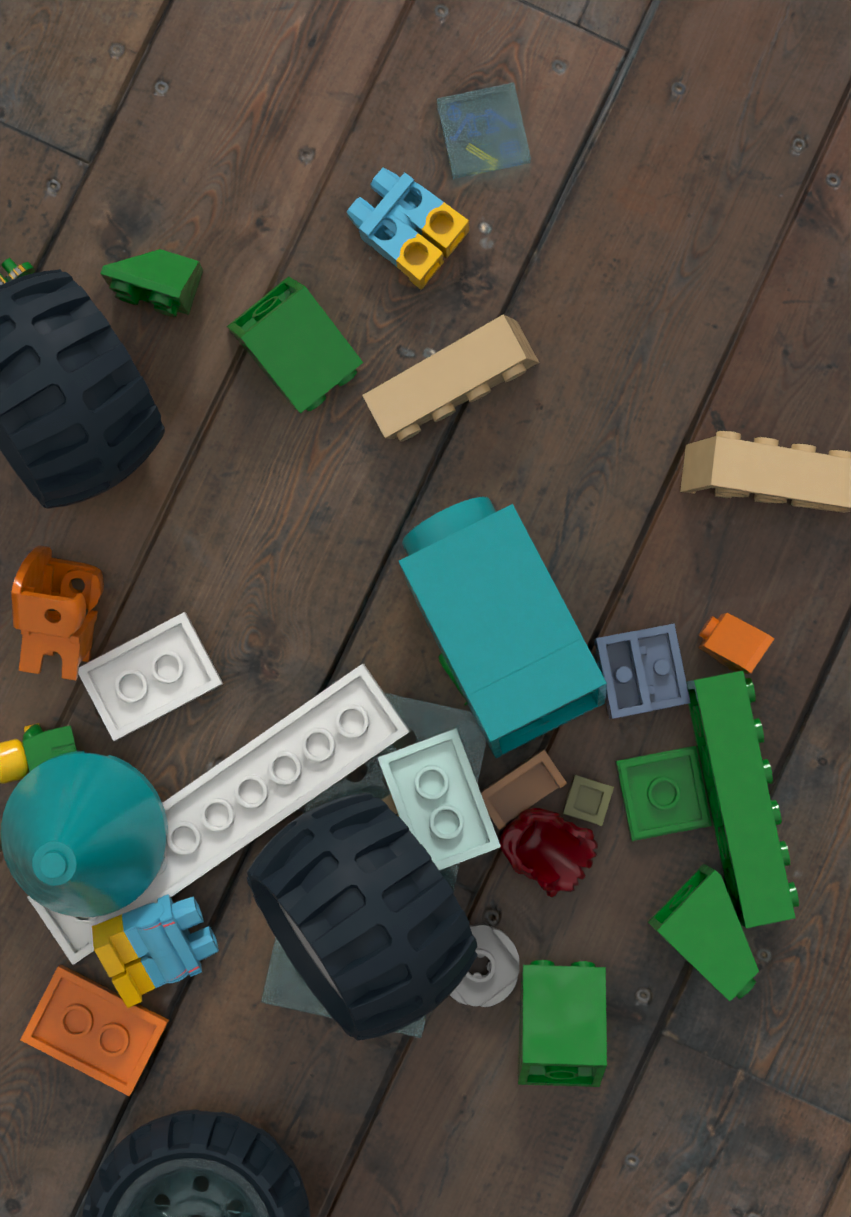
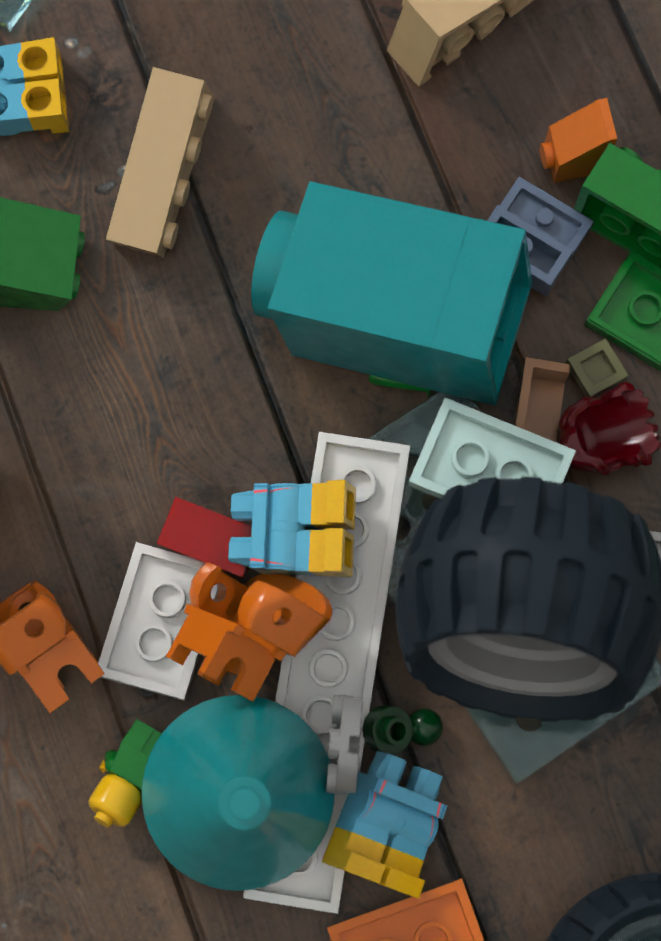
camera: 45 degrees left, 10 degrees down
none -> red hinge [156,497,252,578]
none -> orange piece [166,562,333,702]
none -> hips [228,480,356,578]
none -> light grey plate [326,695,363,794]
none -> dark green plate [363,706,443,755]

